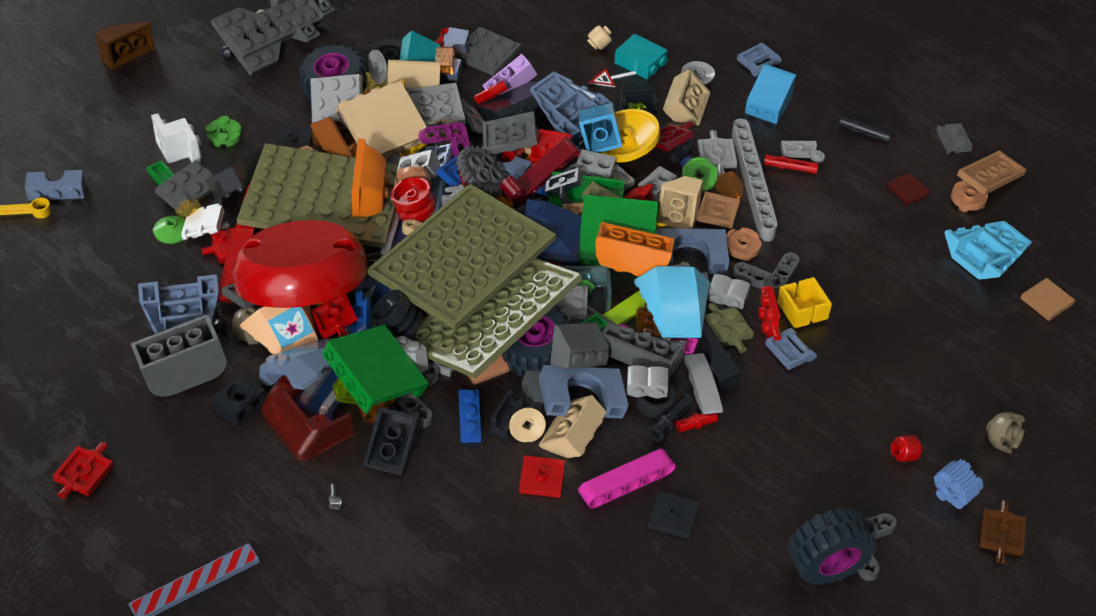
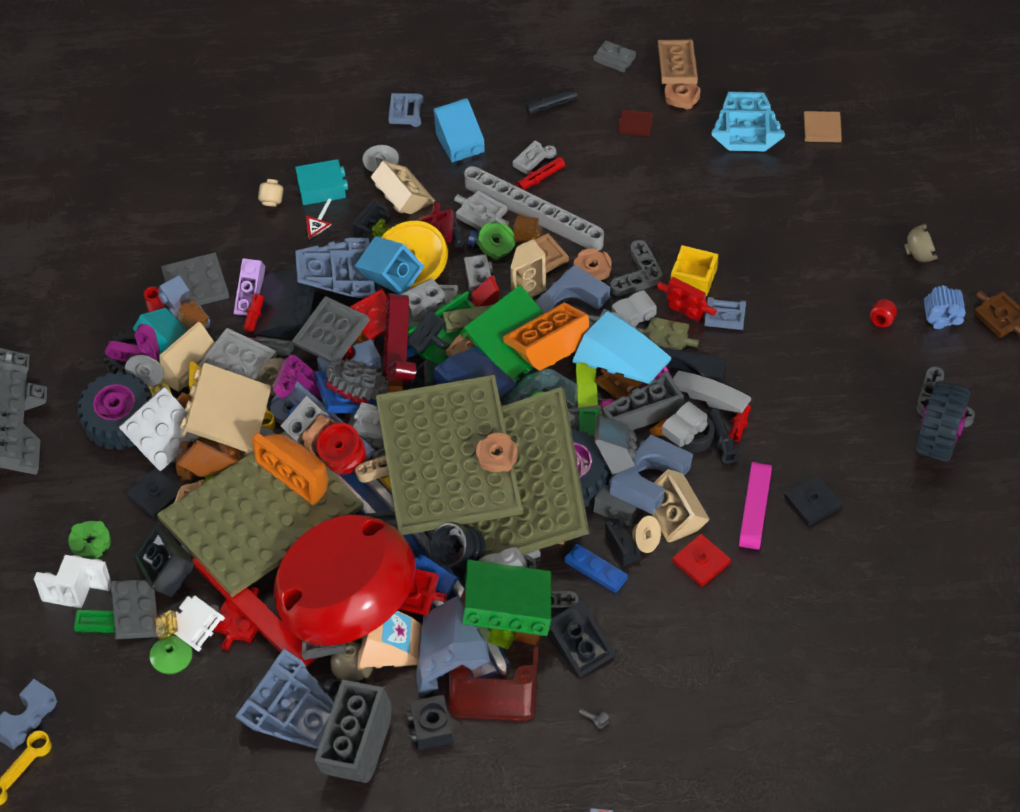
camera: 45 degrees left, 5 degrees up
none -> magenta beam [105,324,161,362]
none -> nougat plate [476,433,518,472]

